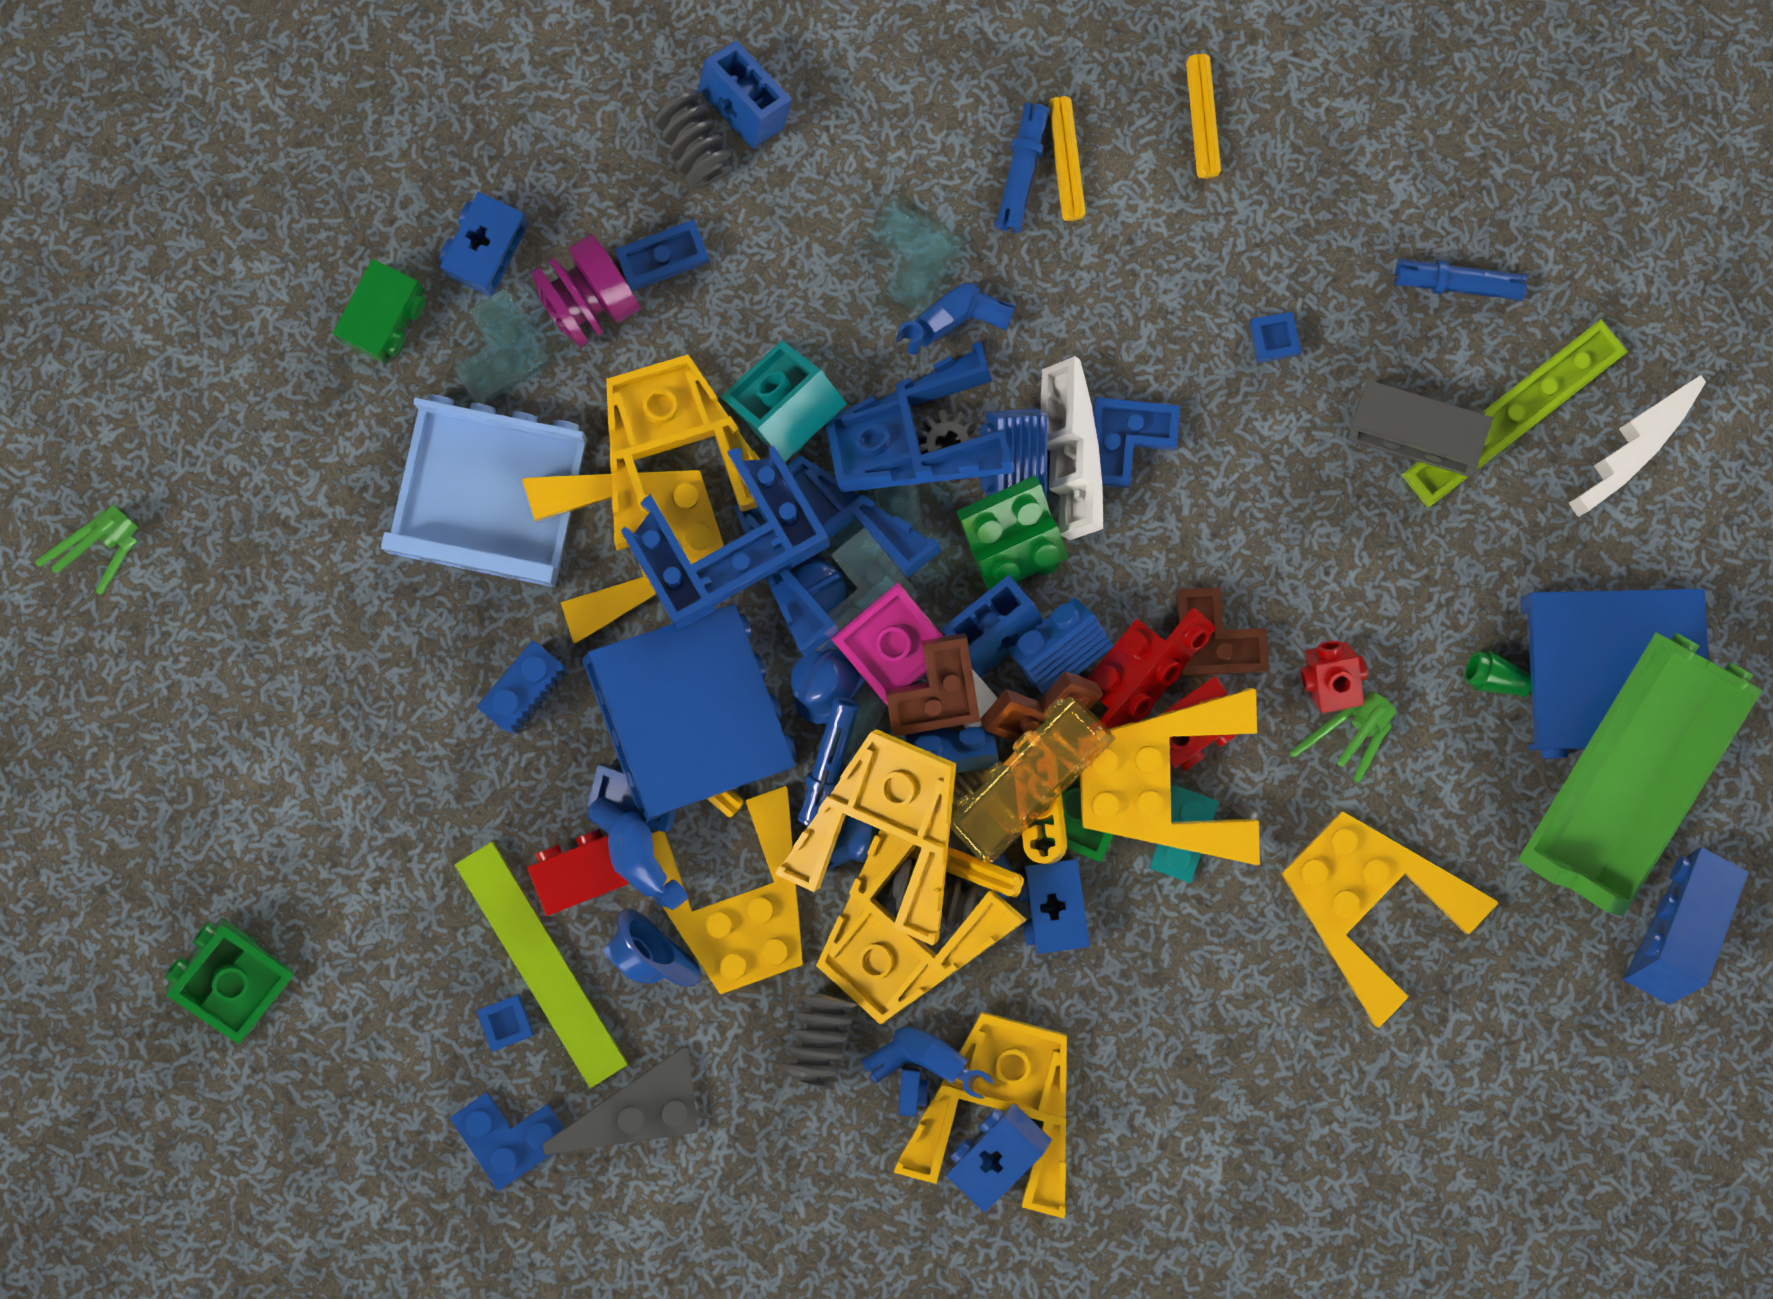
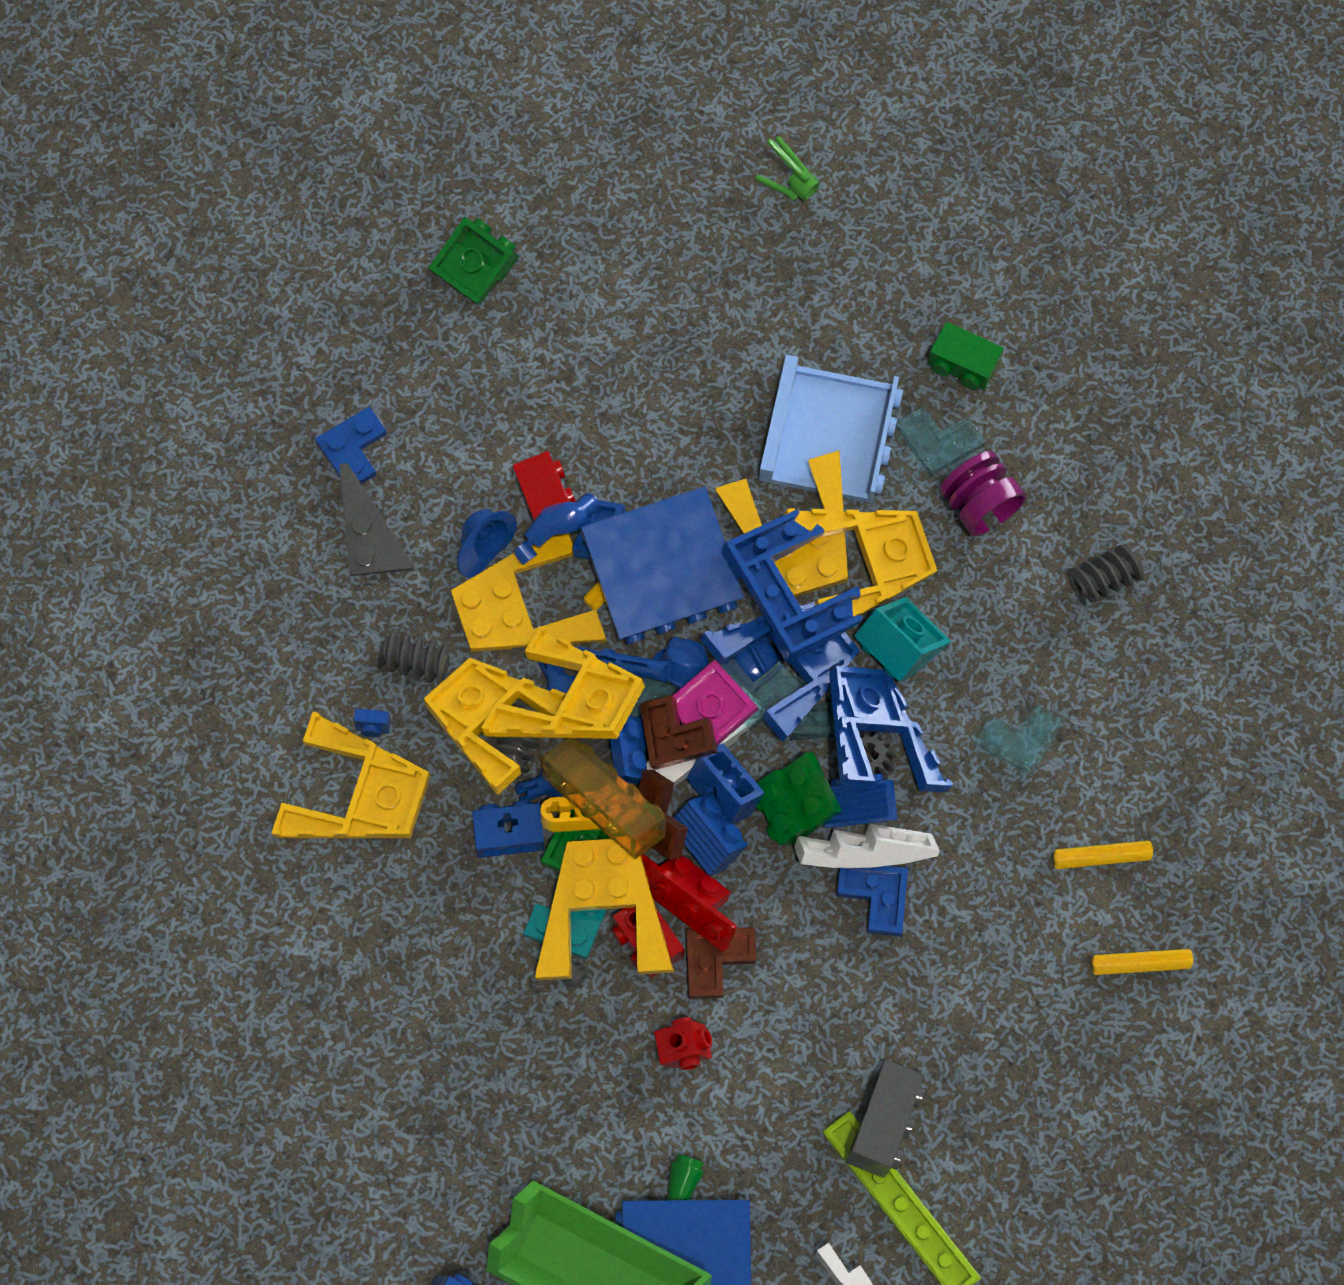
camera: 90 degrees right, 15 degrees down
blue brick [439,191,530,298] -> none
lime tile [455,842,629,1089] -> none
blue brick [476,640,569,734] -> none
blue plate [476,994,535,1052] -> none
blue plate [615,219,710,292] -> none
blue brick [698,40,792,149] -> none
blue arm [862,1026,994,1099] -> none
blue arm [896,283,1016,355] -> none
yellow axle [909,846,1024,898] -> none
blue brick [946,1103,1052,1213] -> none
blue pin [994,103,1050,234] -> none
blue plate [1249,311,1301,364] -> none
yellow wing [1281,811,1499,1028] -> none
bright green plant [1290,691,1397,783] -> none
blue pin [1394,258,1527,301] -> none

